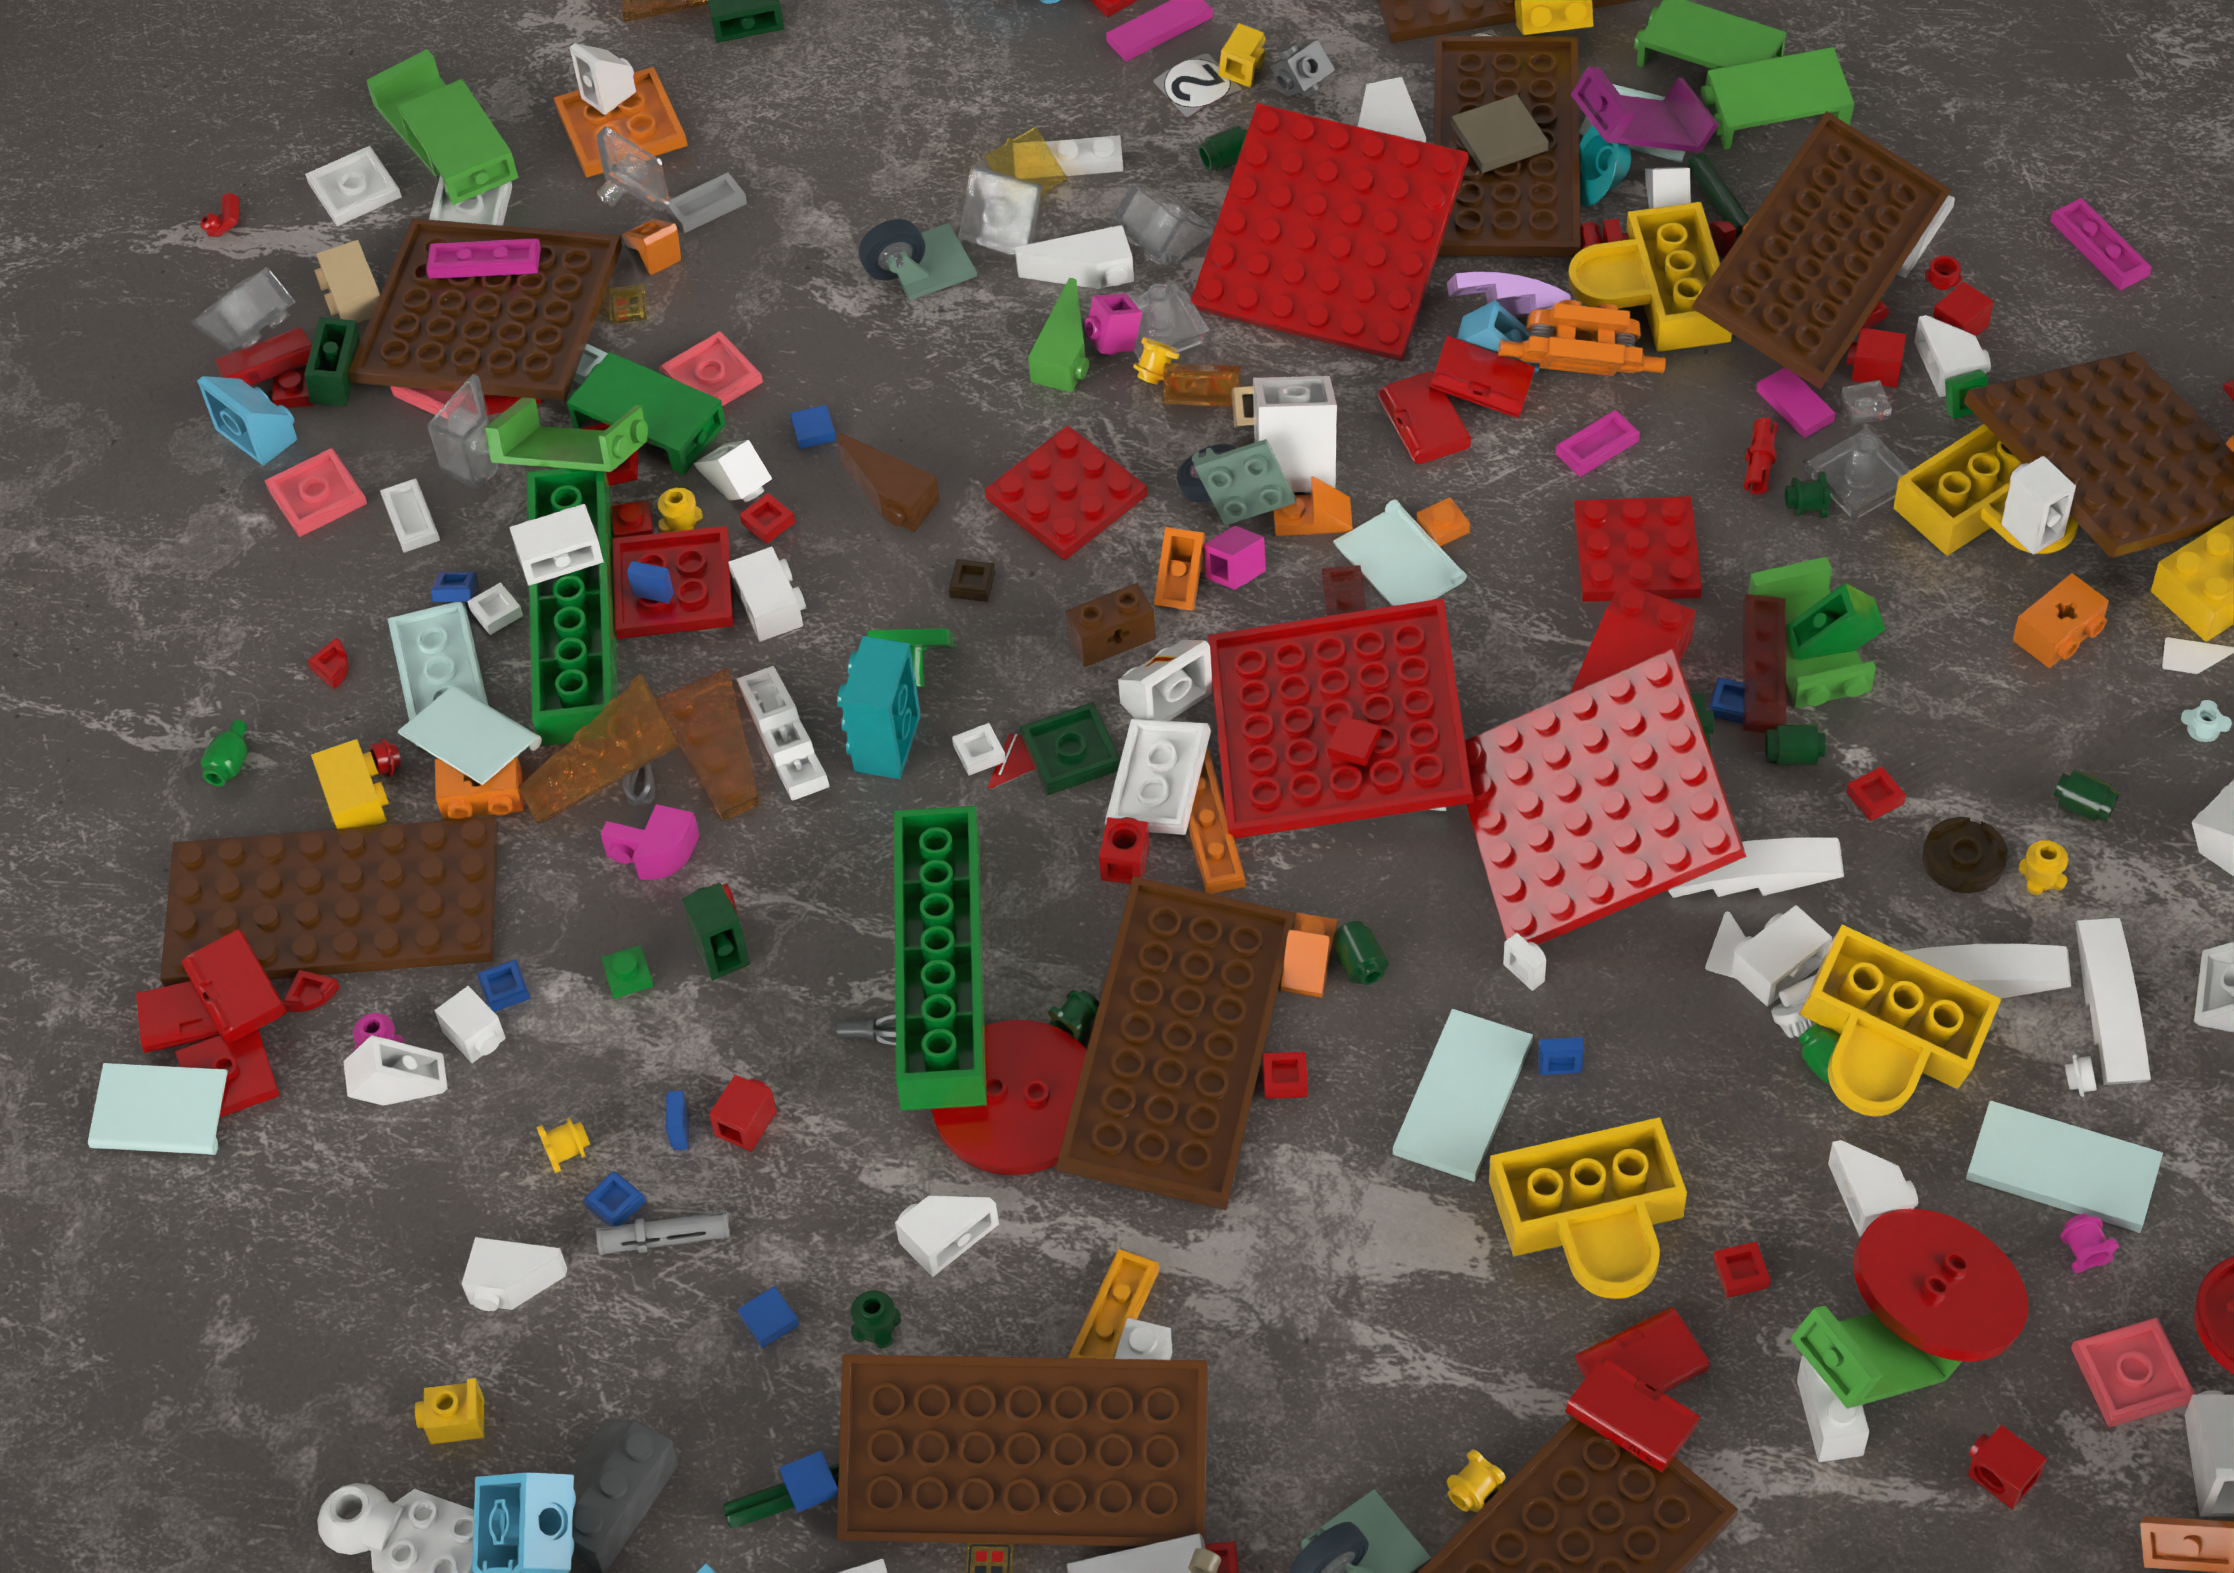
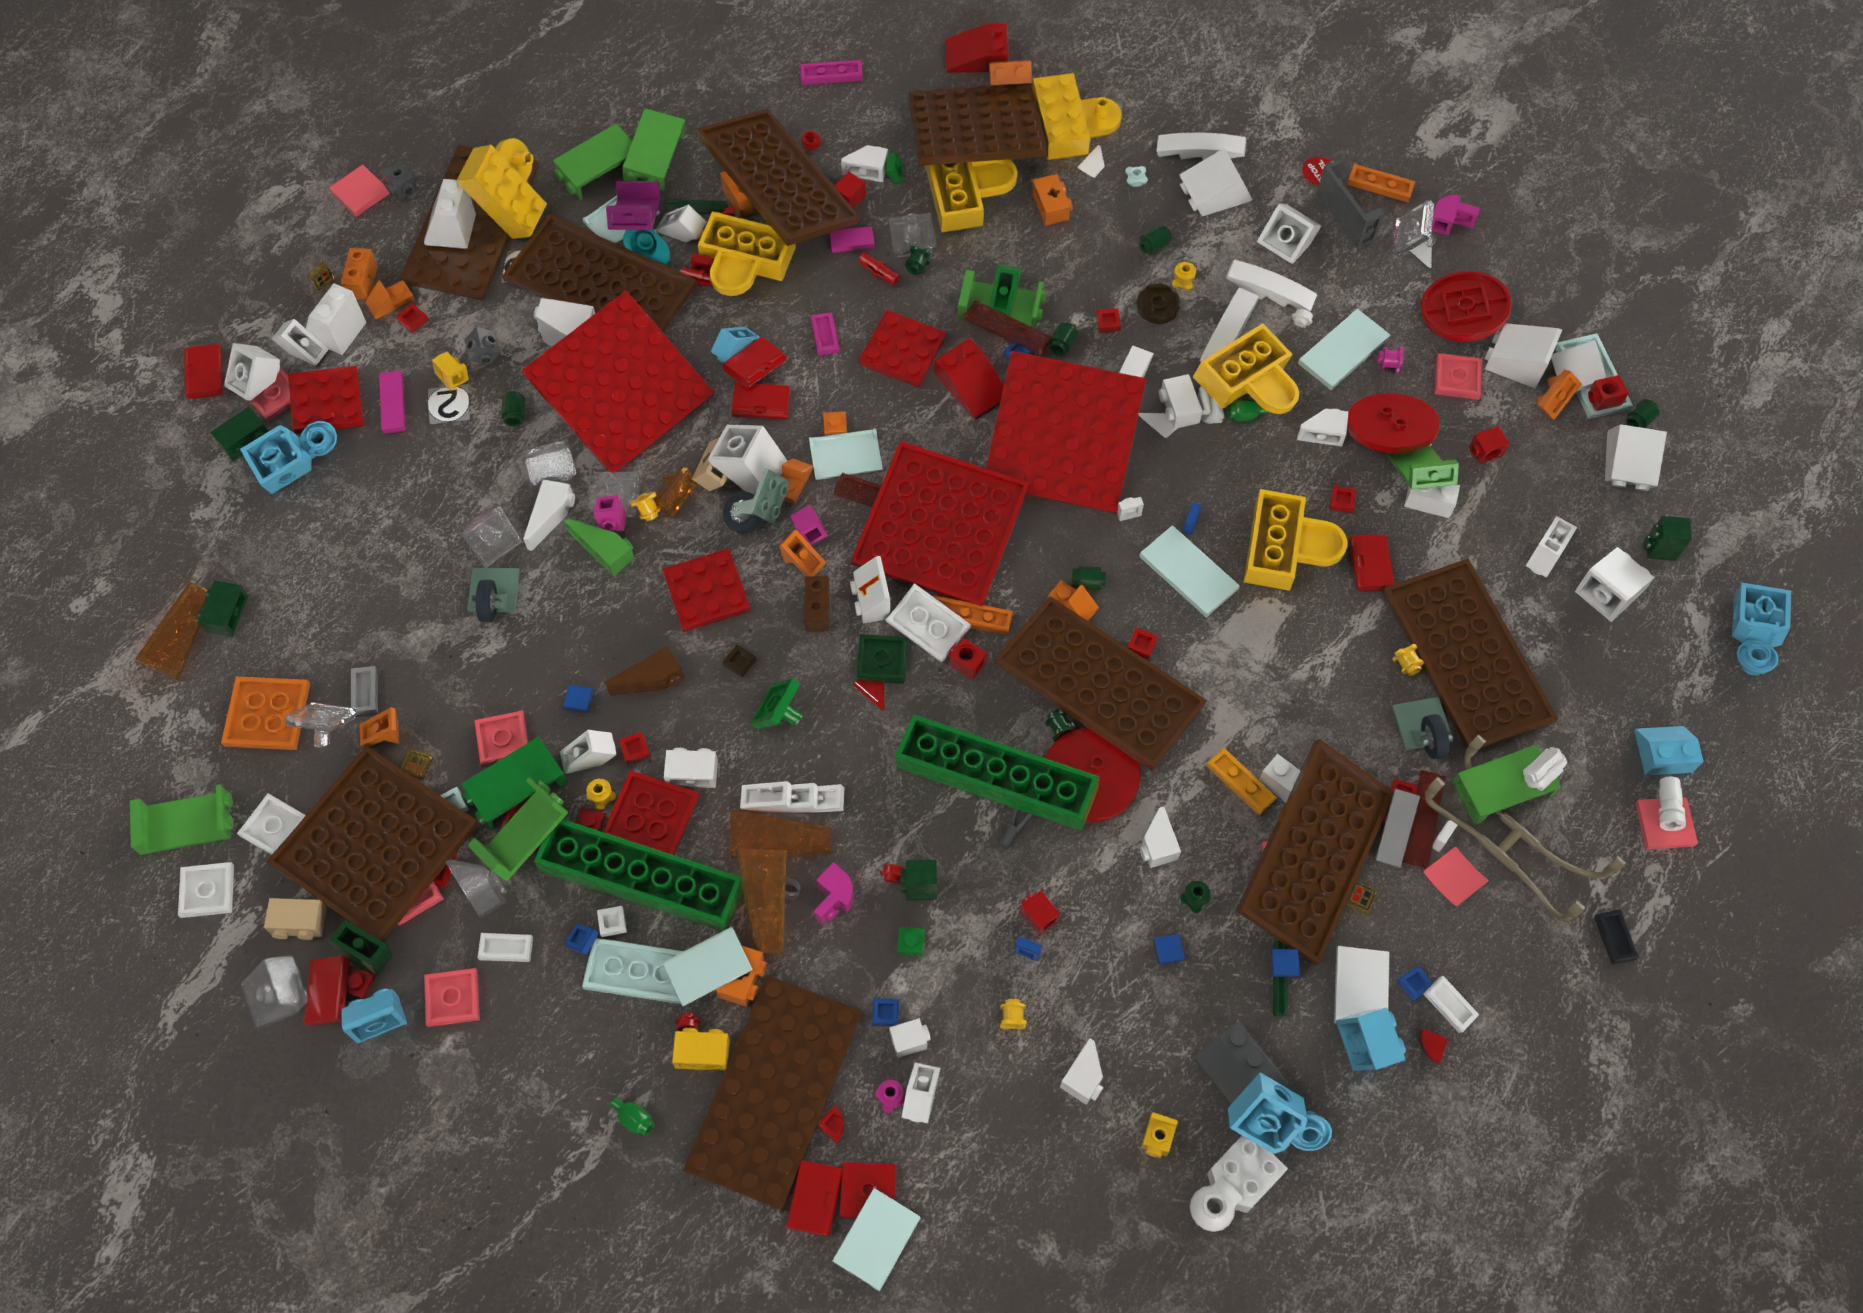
camera: 70 degrees left, 10 degrees up
red piece [182,929,287,1043] -> none
red arm [200,193,240,237] -> none
red tile [307,637,349,690] -> none
bright green panel [397,79,518,205] -> none
dark pink tile [426,239,541,279] -> none
white brick [509,504,604,586] -> none
white slope [570,43,636,115] -> none
blue tile [583,1170,646,1227] -> none
light grey pin [596,1210,730,1256] -> none
blue tile [627,561,674,603] -> none
teal brick [837,636,921,779] -> none
white plate [952,723,1006,776] -> none
clear yellow piece [984,127,1068,210] -> none
white plate [1013,135,1123,180] -> none
red tile [1326,716,1381,766] -> none
lavender slope [1447,272,1571,318] -> none
dark tan tile [1451,94,1549,173] -> none
orange piece [1498,300,1666,376] -> none
red piece [1565,1357,1701,1473] -> none
clear plate [1841,380,1892,425] -> none
red brick [1933,281,1994,337] -> none
white brick [2001,456,2076,555] -> none

